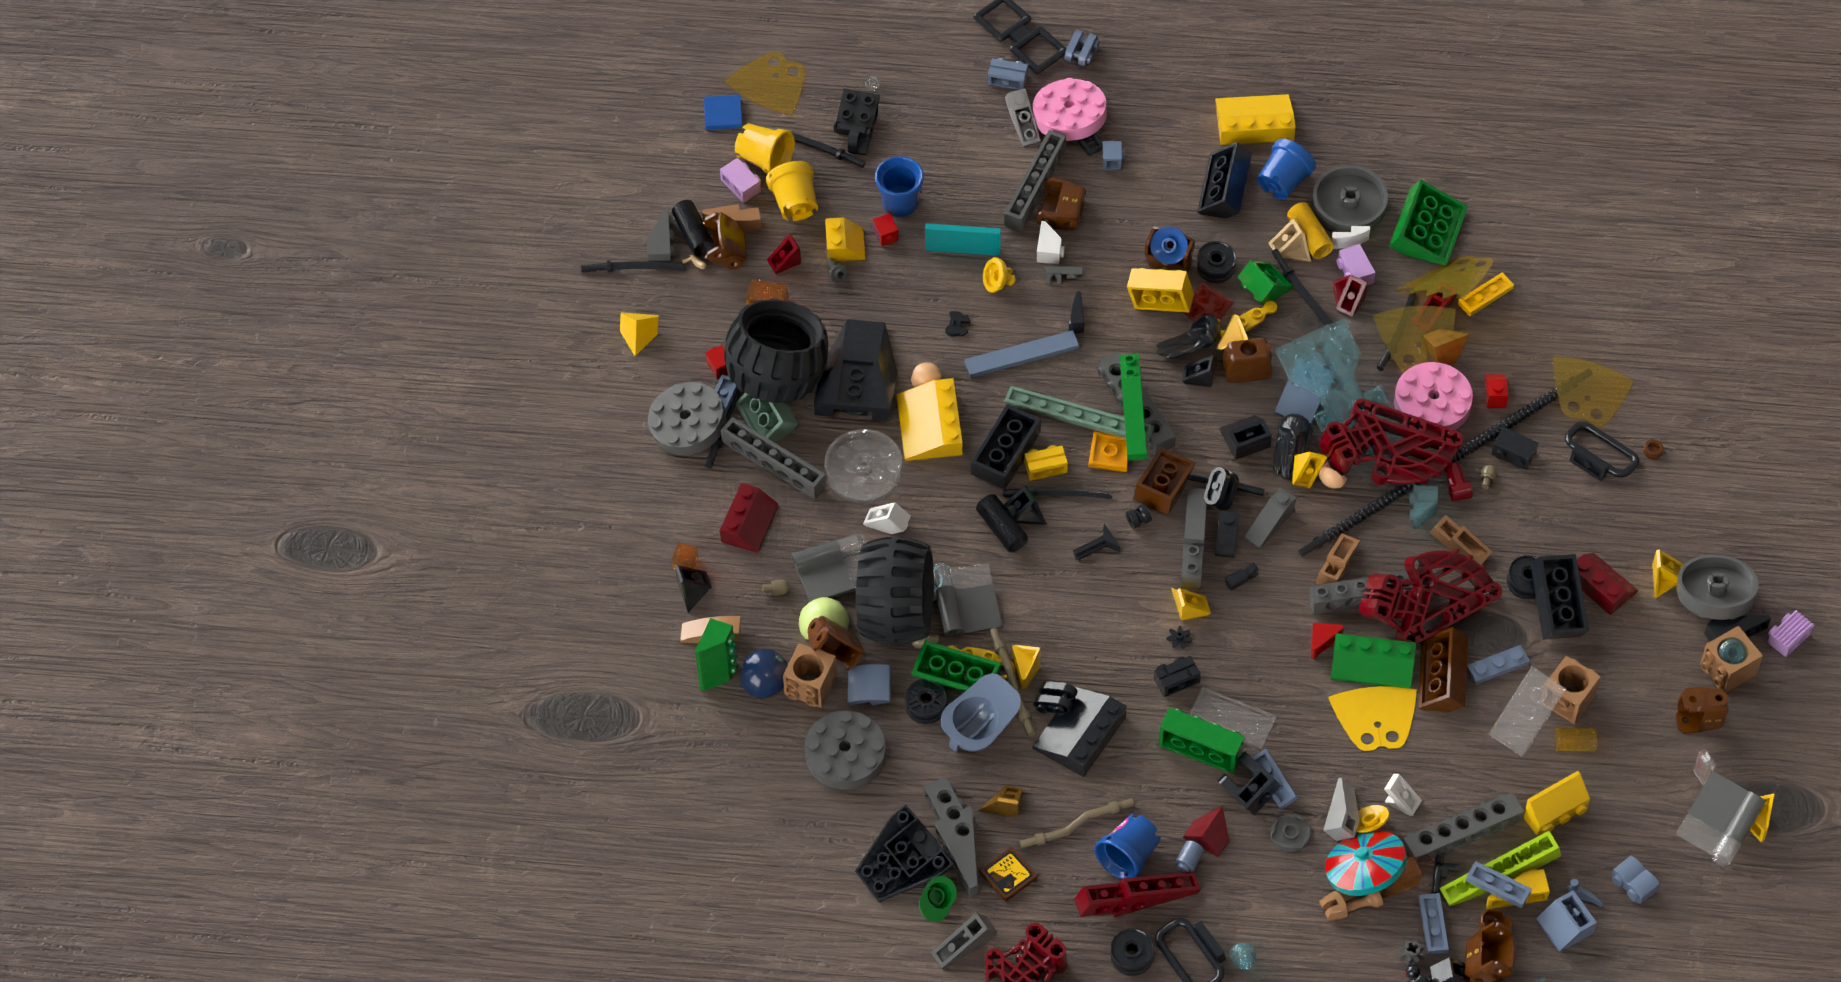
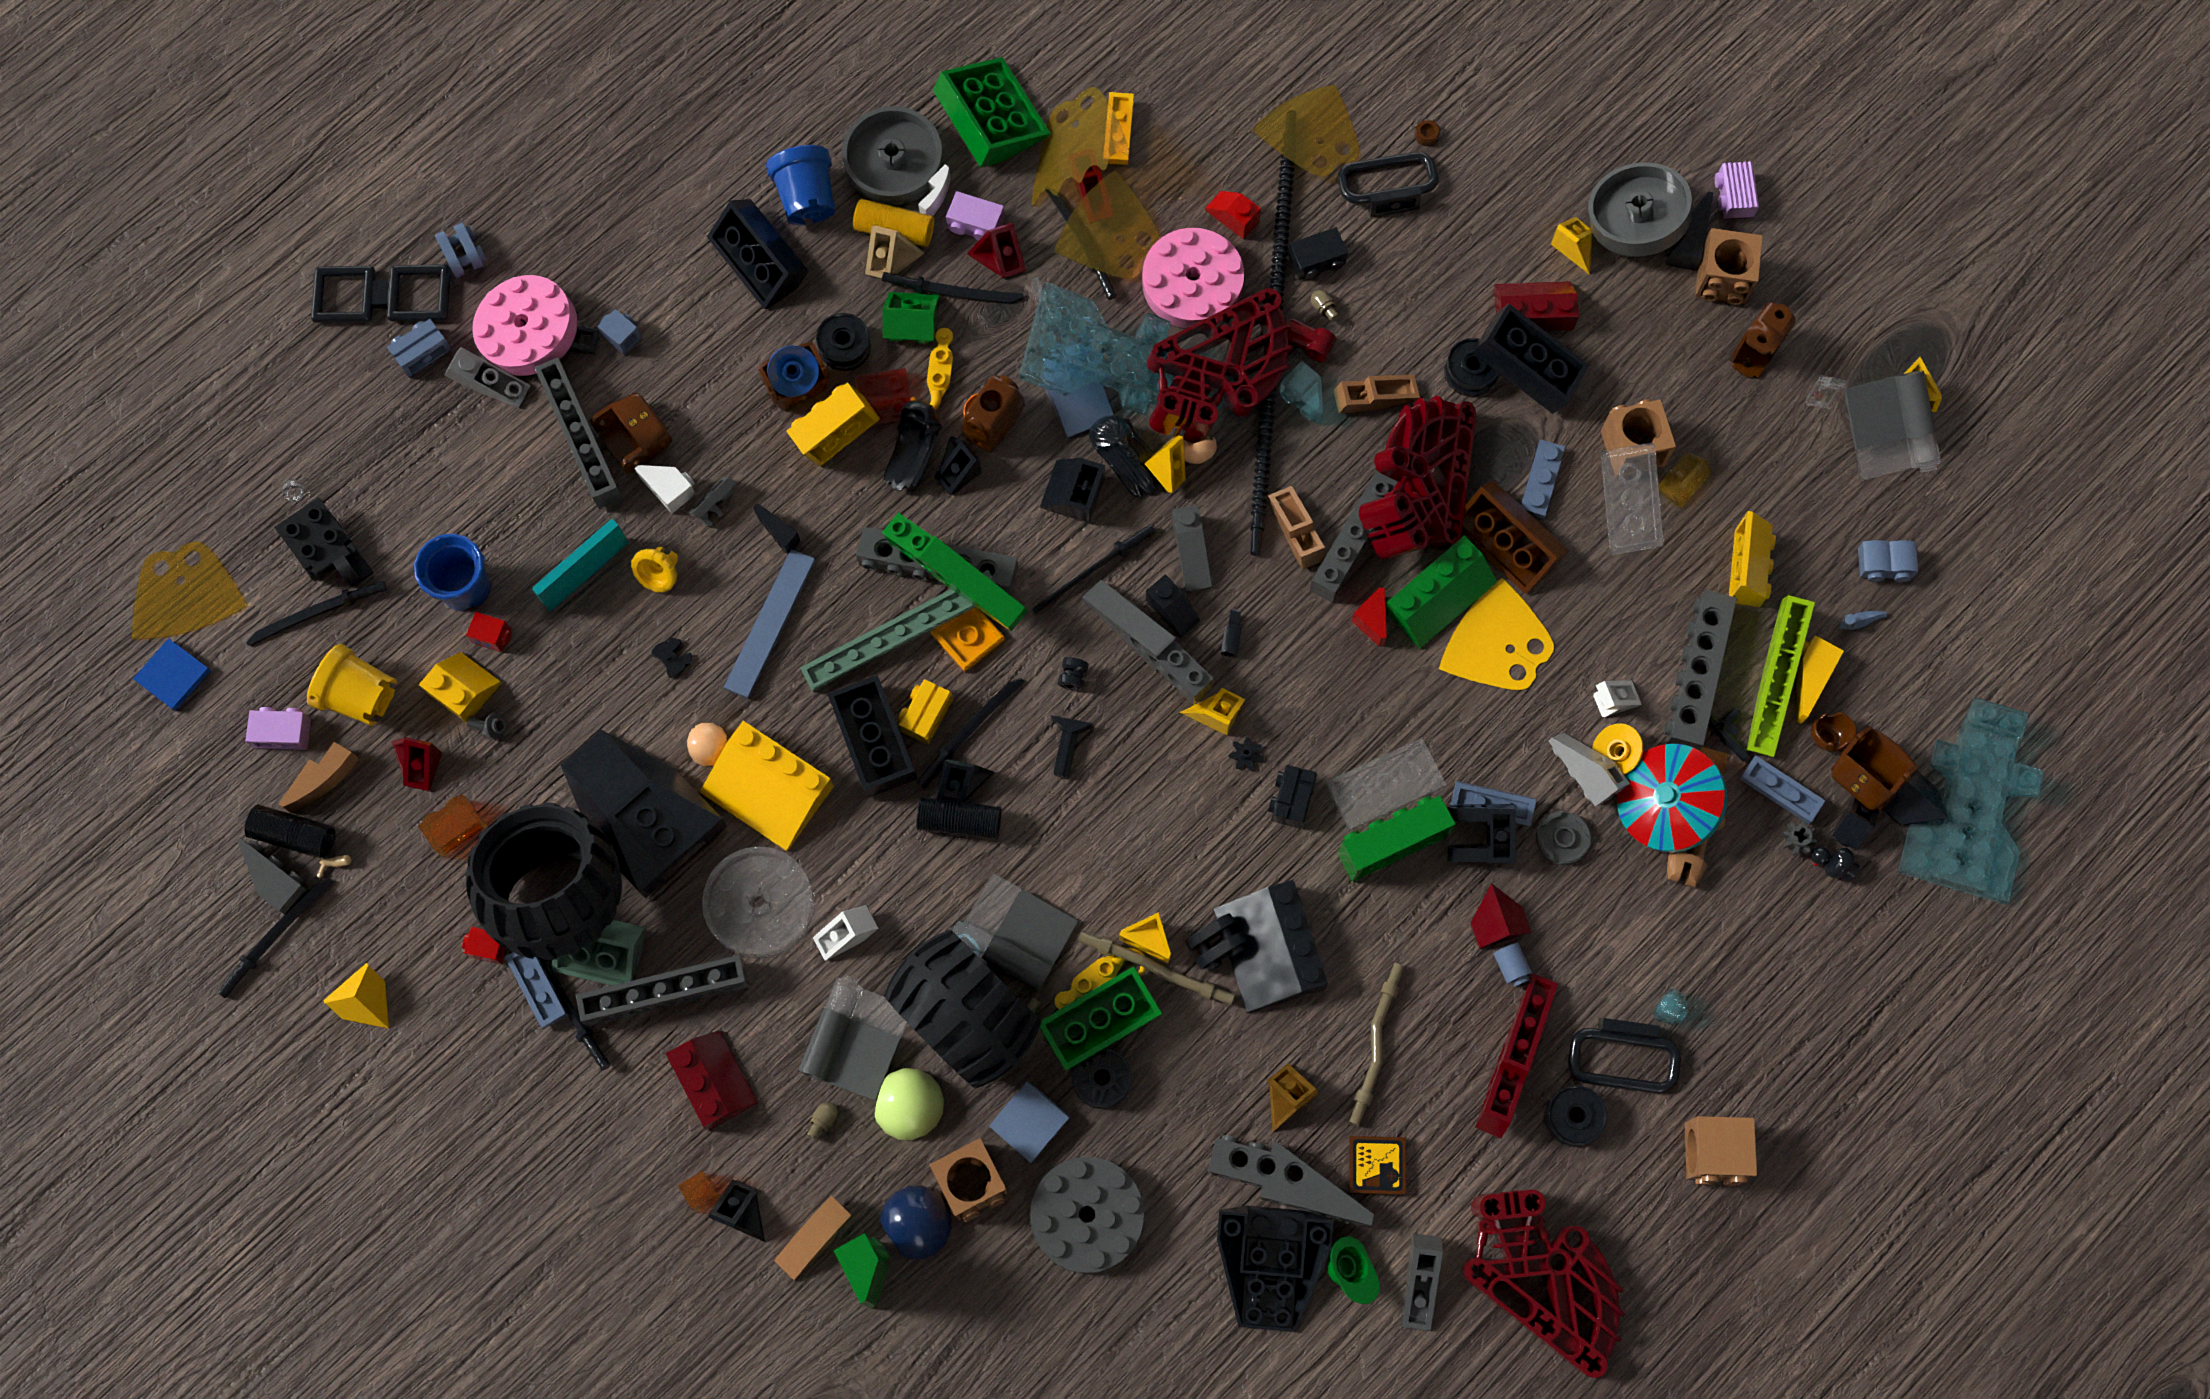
camera: 50 degrees left, 15 degrees up
dark grey piece [648,382,726,455] -> none
reddish brown piece [703,212,747,269] -> none
yellow piece [735,123,795,174] -> none
reddish brown piece [807,616,864,670] -> none
sand blue piece [941,674,1021,752] -> none
blue piece [1094,814,1161,880] -> none
reddish brown slope [1133,447,1196,515] -> none
black brick [1204,467,1239,510] -> none
yellow slope [1215,94,1295,145] -> none
yellow slope [1216,314,1248,351] -> none
pearl gold slope [1422,329,1469,366] -> none
sand blue plate [1466,861,1532,909] -> none
sand blue slope [1536,890,1597,952] -> none
clear light blue cone [1719,639,1746,664] -> none

